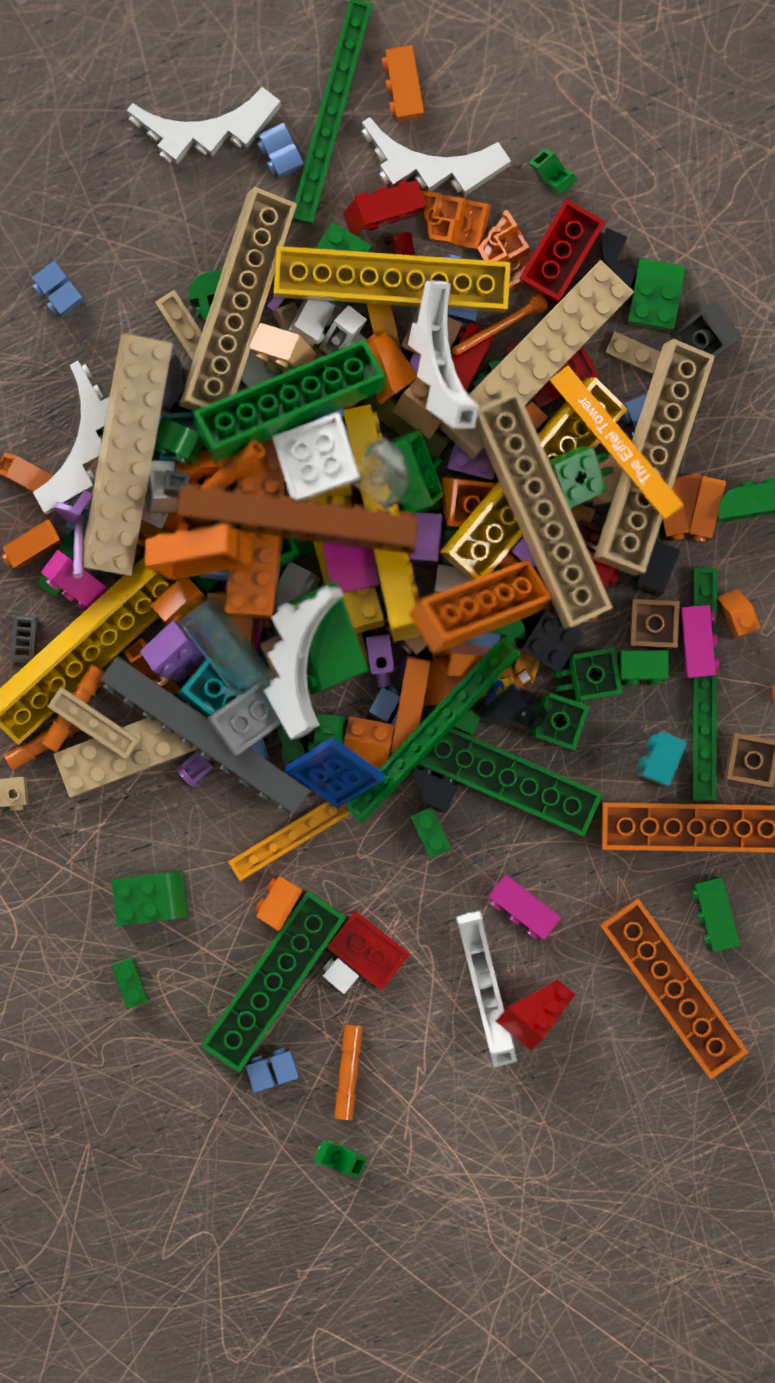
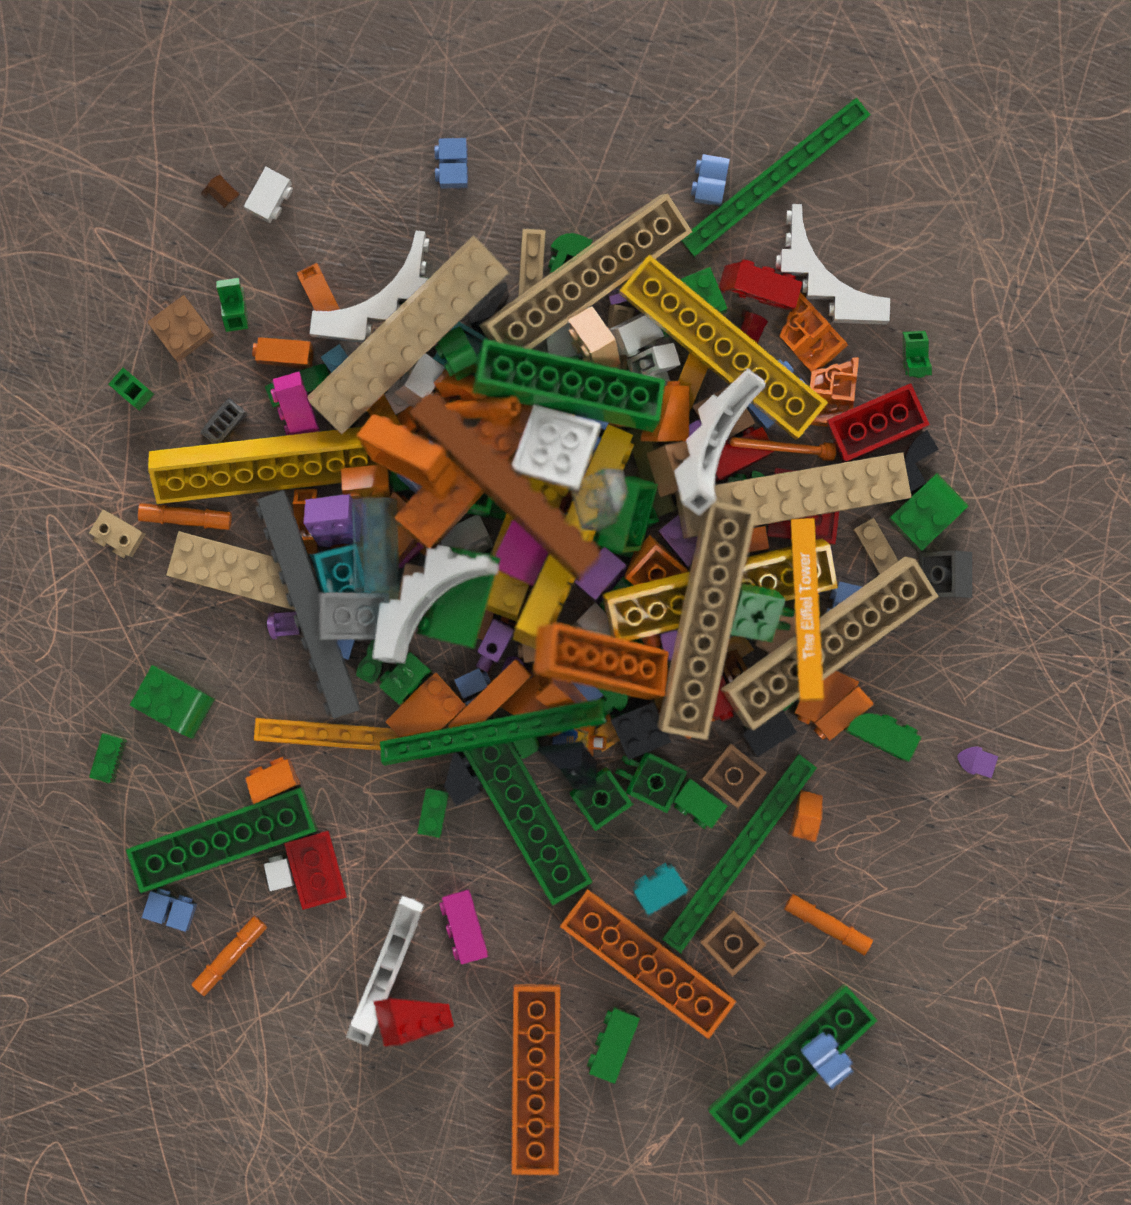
camera: 35 degrees right, 0 degrees up
orange piece [41,664,105,752] -> none
tan plate [47,687,139,759] -> none
medium lavender tile [53,490,93,524] -> none
lavender bar [73,514,84,578] -> none
white arch [127,87,281,165] -> none
dark grey plate [163,470,189,497] -> none
blue plate [285,737,385,808] -> none
green brick [313,1140,369,1179] -> none
orange brick [382,45,424,123] -> none
dark pink brick [680,605,719,679] -> none

